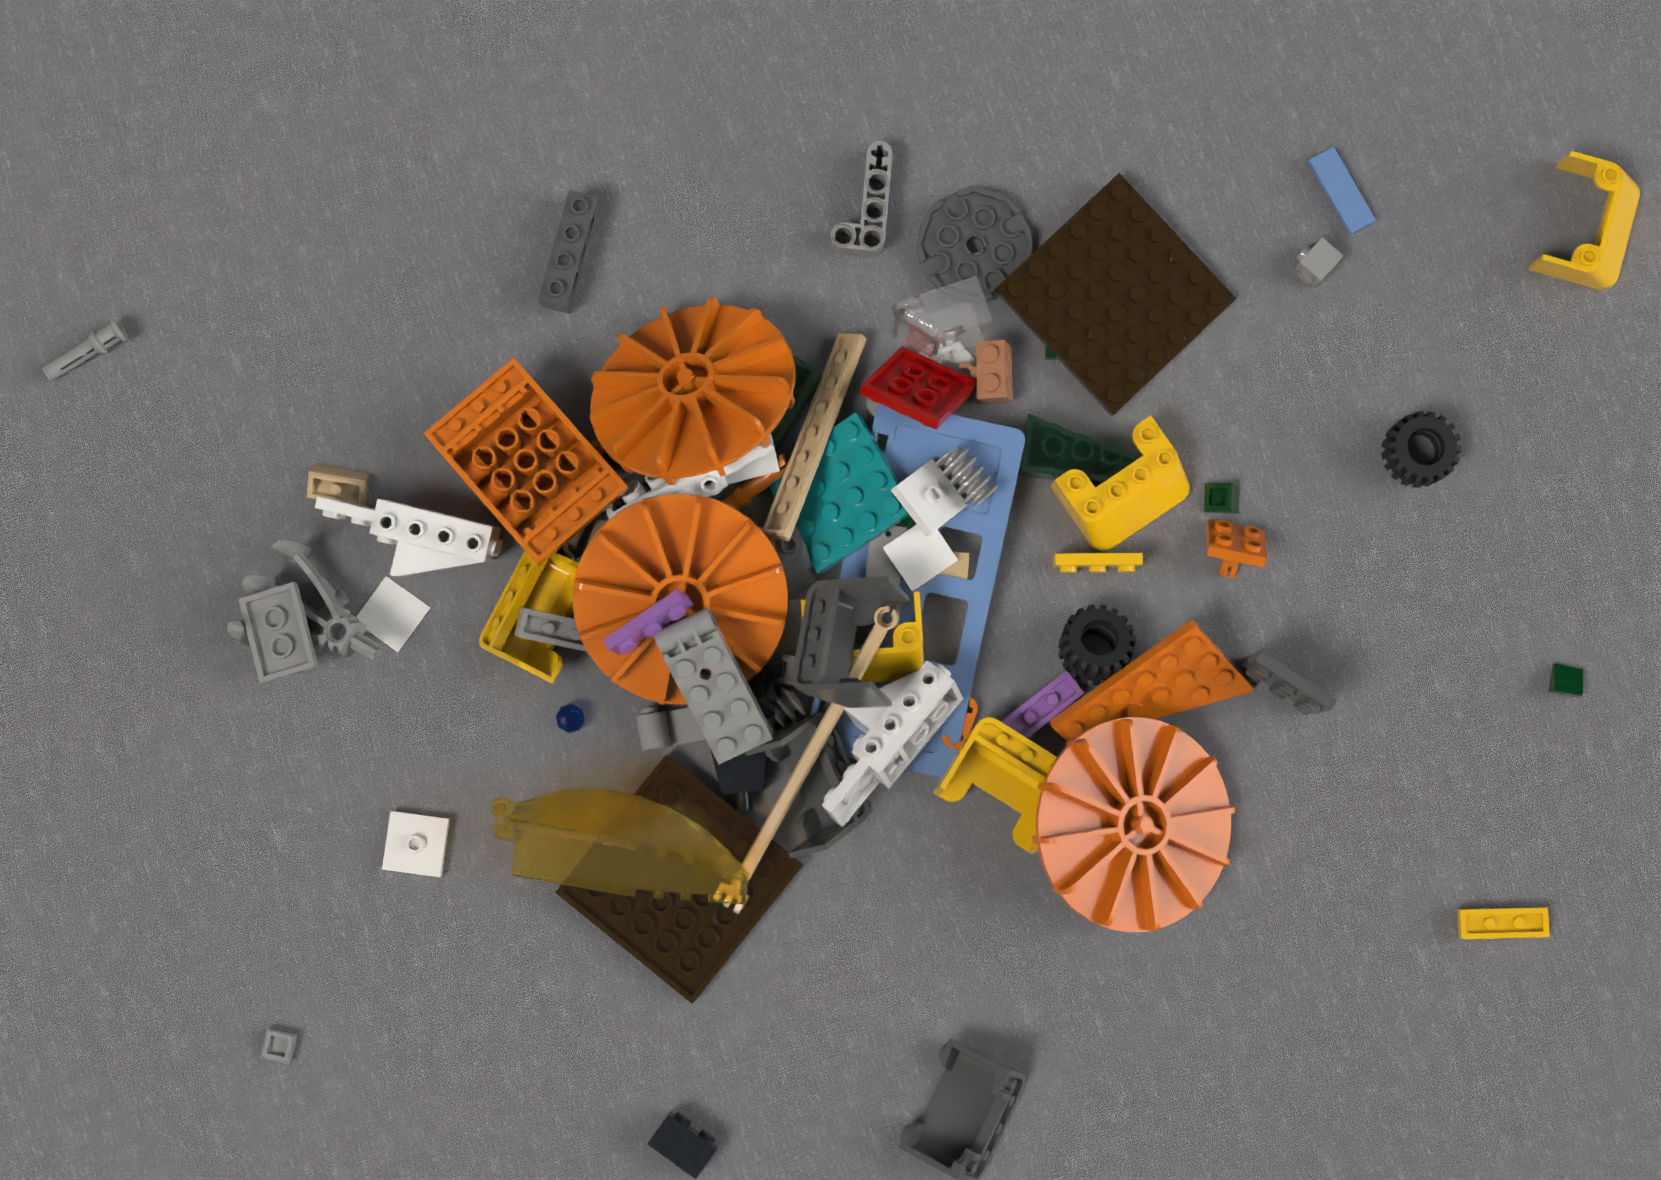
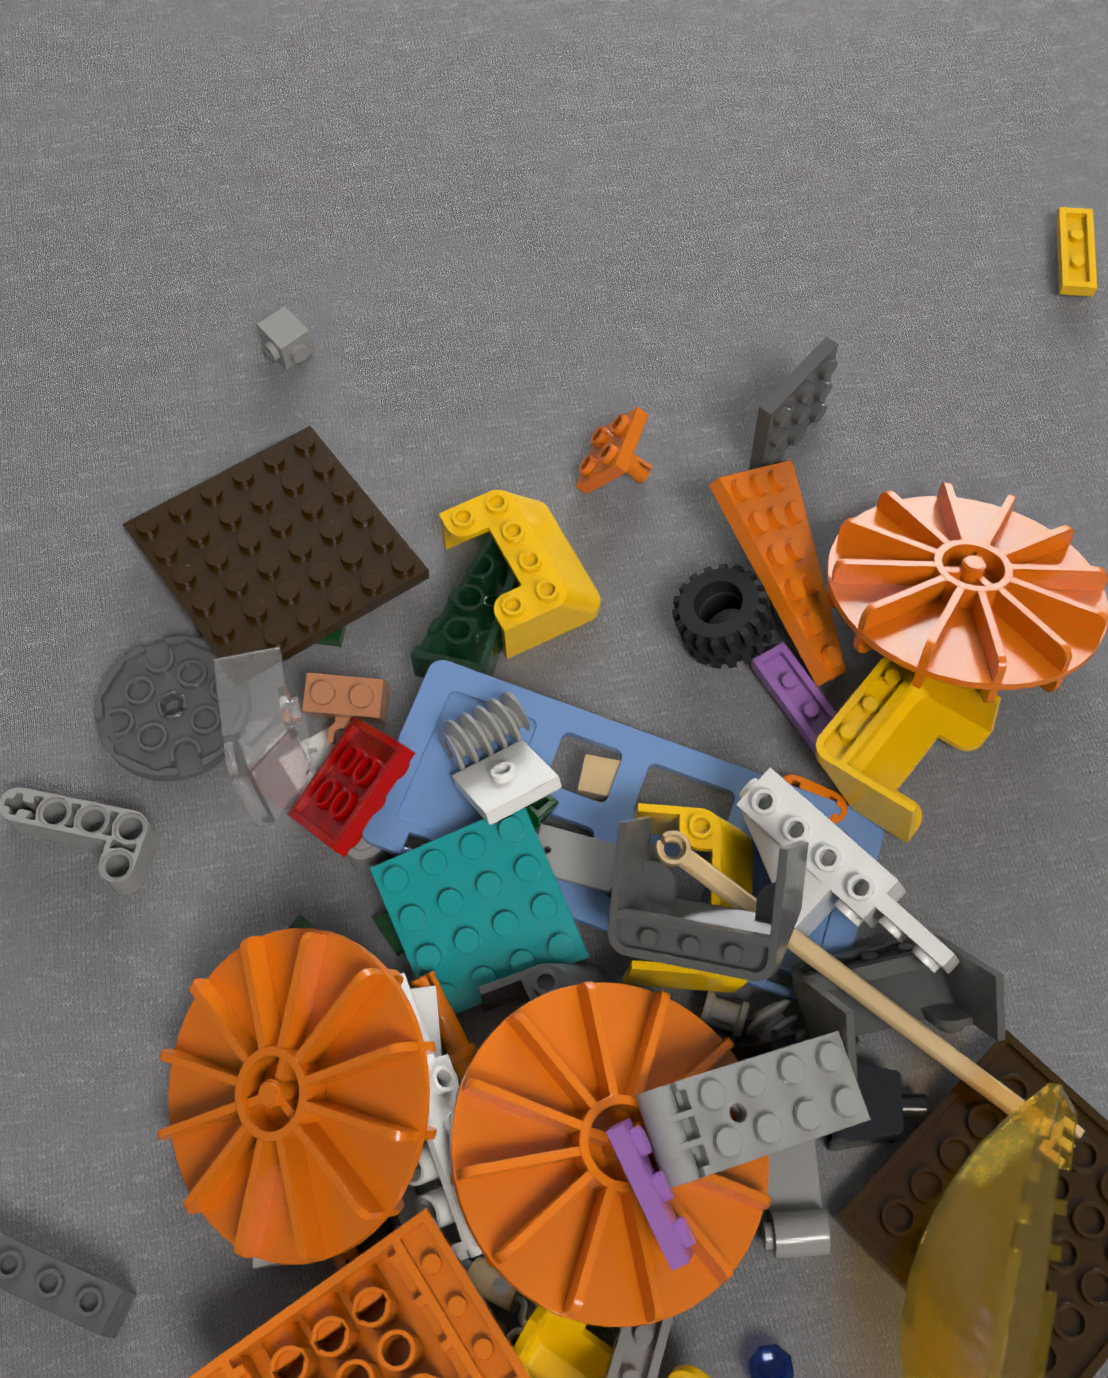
camera: 75 degrees left, 20 degrees down
tan tile [762,333,866,541] -> none
white sticker [883,524,958,591] -> none
yellow plate [1052,553,1143,573] -> none
dark green slope [1204,482,1240,514] -> none
medium blue tile [1307,147,1376,236] -> none
black tyre [1381,411,1462,488] -> none
yellow windscreen [1529,151,1640,290] -> none
dark green slope [1548,663,1583,698] -> none

